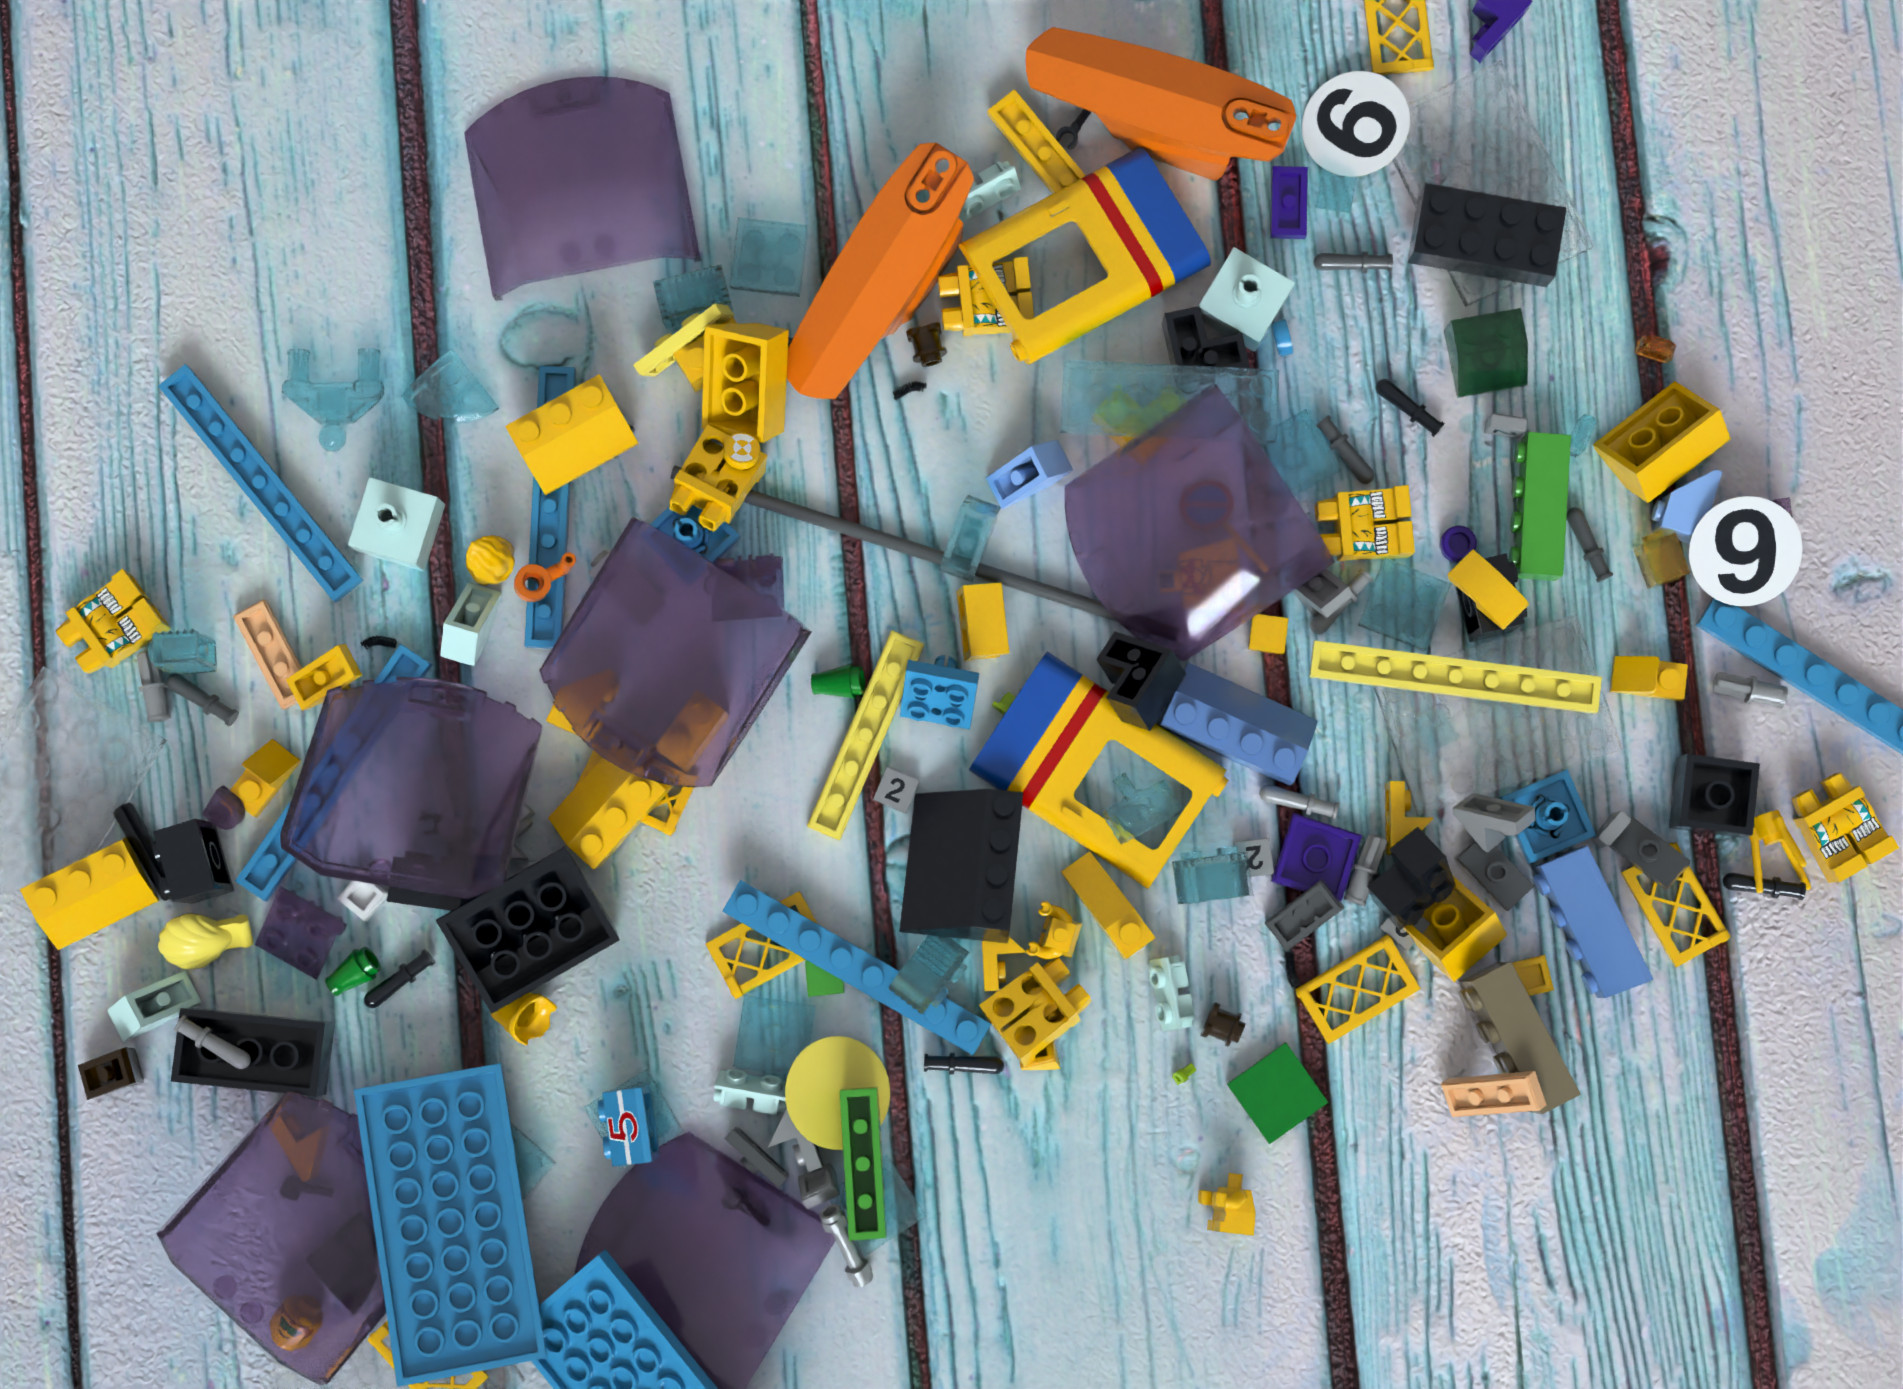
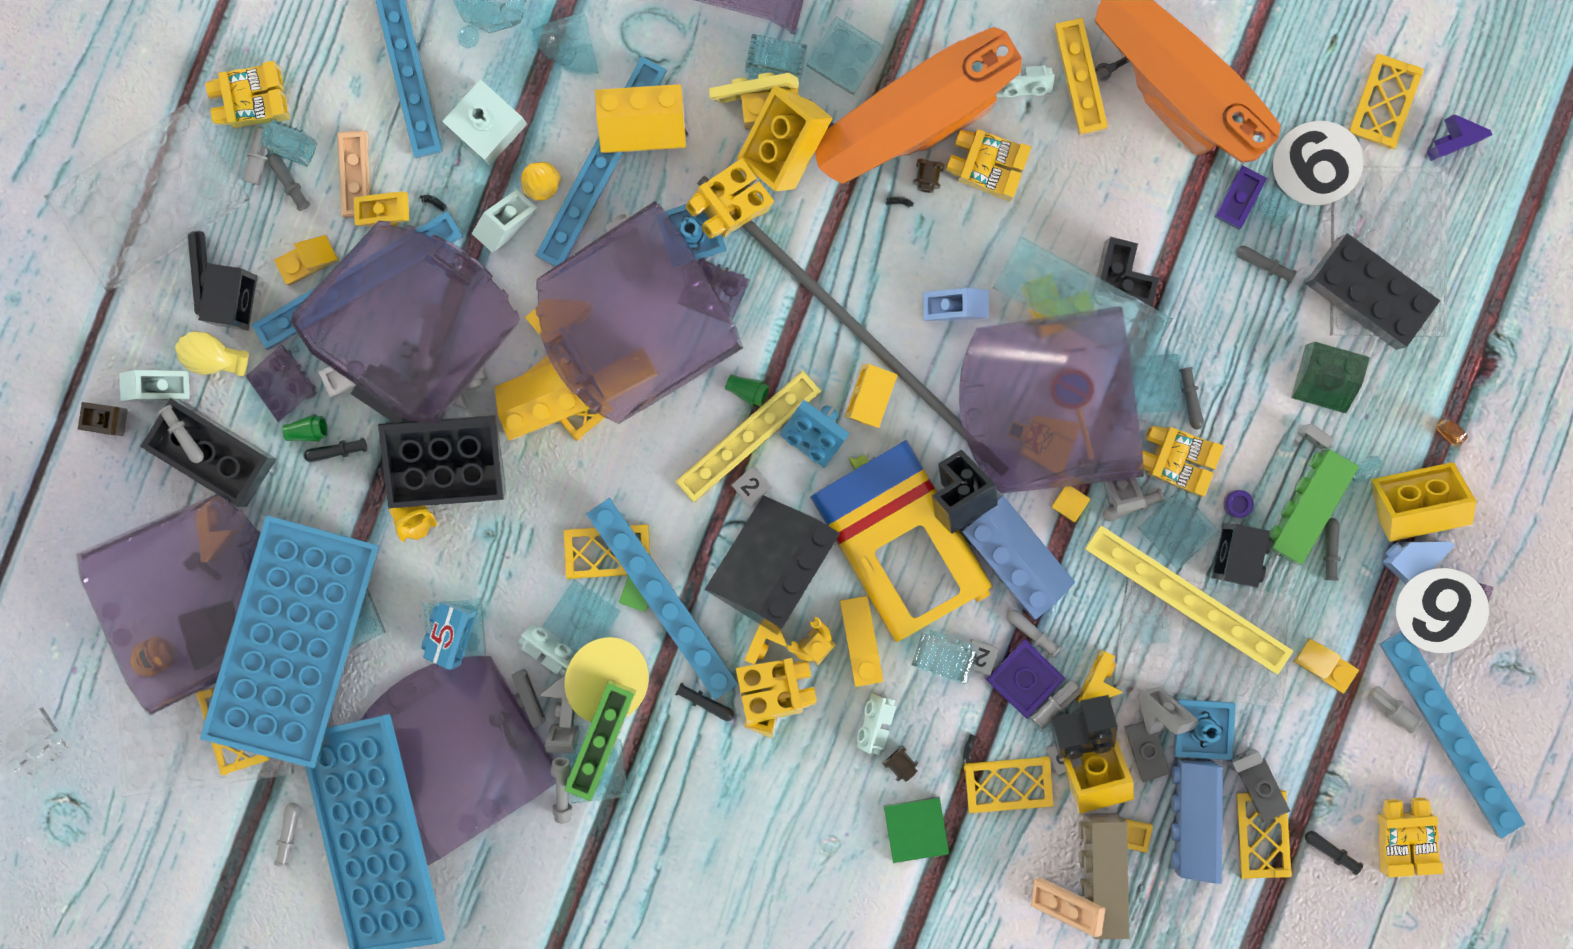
camera: 20 degrees right, 5 degrees up
yellow slope [20,837,159,950] -> none
clear purple tile [202,785,245,830] -> none
orange plate [514,552,576,602] -> none
yellow tile [724,432,760,470] -> none
clear light blue brick [888,935,970,1014] -> none
clear light blue slope [939,495,1001,582] -> none
yellow piece [958,147,1211,365] -> none
clear light blue plate [1102,773,1183,844] -> none
lime piece [1172,1063,1197,1085] -> none
yellow piece [1198,1173,1256,1236] -> none
light aqua brick [1199,247,1295,352] -> none
dark grey plate [1264,878,1345,952] -> none
dark azure tile [1272,319,1293,356] -> none
black piece [1376,379,1445,437] -> none
yellow slope [1447,549,1529,630] -> none
clear yellow brick [1633,531,1690,589] -> none
black brick [1669,754,1760,838] -> none
yellow plant [1749,810,1811,893] -> none

